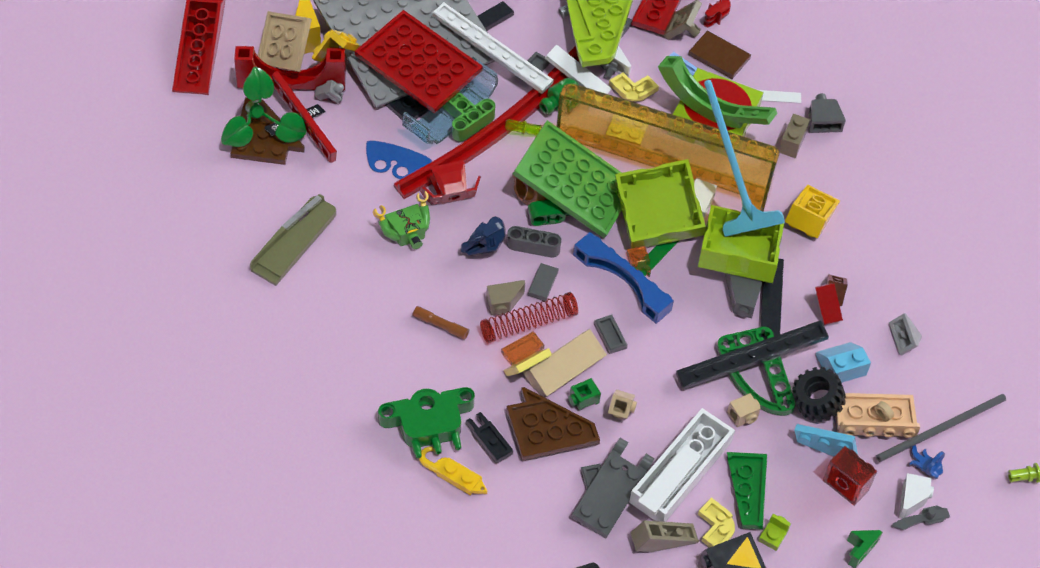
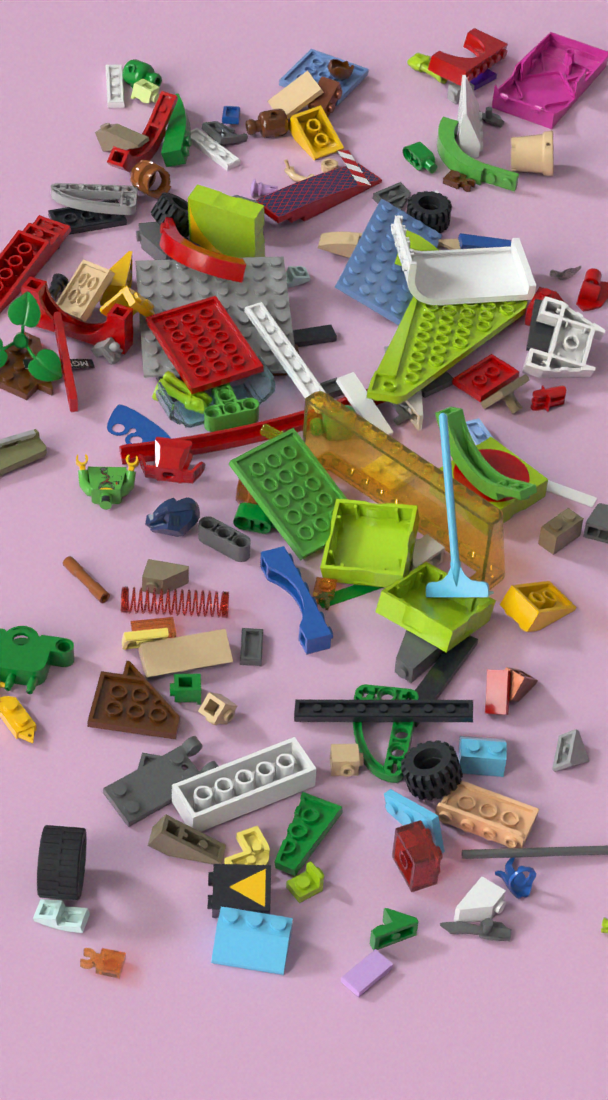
camera: 25 degrees right, 10 degrees down
black hinge [466,412,513,464] -> none
dark grey tile [528,263,559,301] -> none
light yellow plate [609,72,659,101] -> none
white tile [637,444,702,516] -> none
reddish brown tile [688,30,751,79] -> none
tan tile [875,401,894,421] -> none
none -> black pin [49,273,69,301]
none -> lime piece [152,371,213,414]

